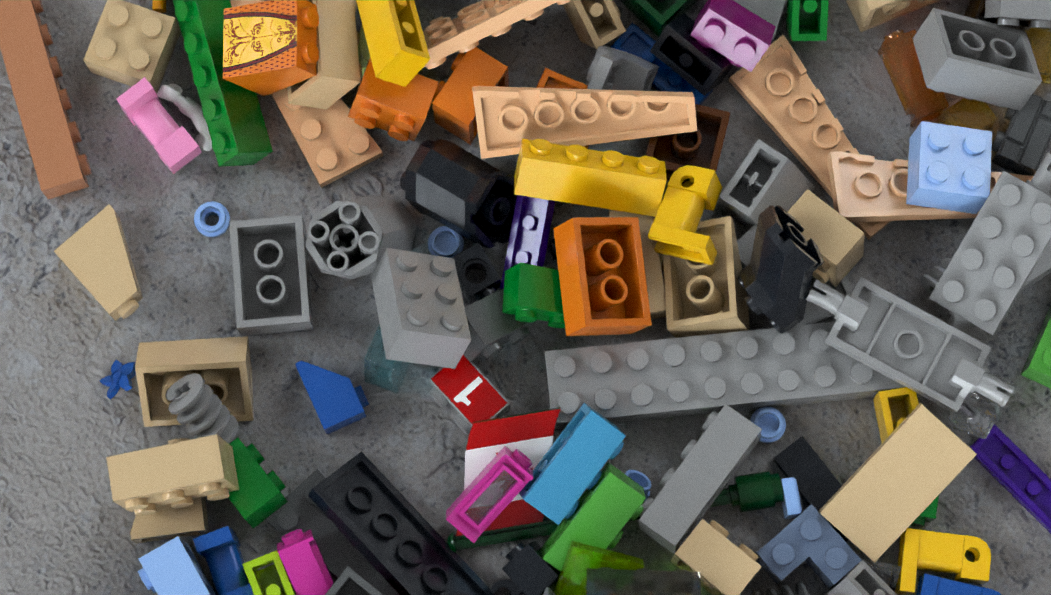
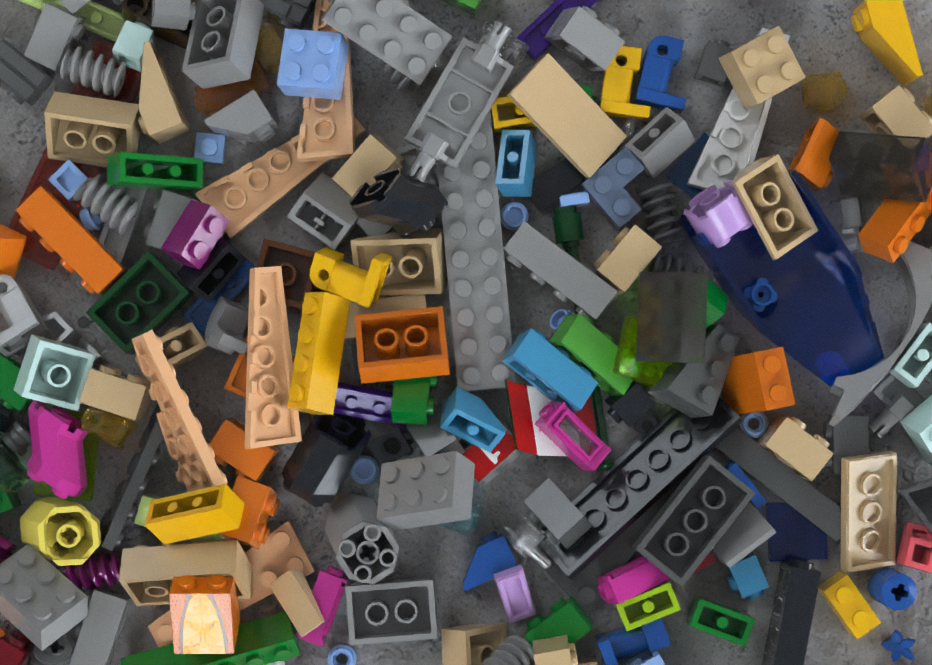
camera: 90 degrees left, 10 degrees up
none -> light blue plate [194,132,227,165]
none -> light grey slope [204,89,279,143]
none -> tan slope [270,570,325,637]
none -> dark pink window [296,566,349,647]
none -> dark azure slope [440,387,506,453]
none -> lavender tile [493,565,536,624]
none -> dark azure brick [495,130,538,197]
none -> clear piece [503,516,551,569]
none -> brick [523,478,593,549]
none -> light grey brick [544,6,625,72]

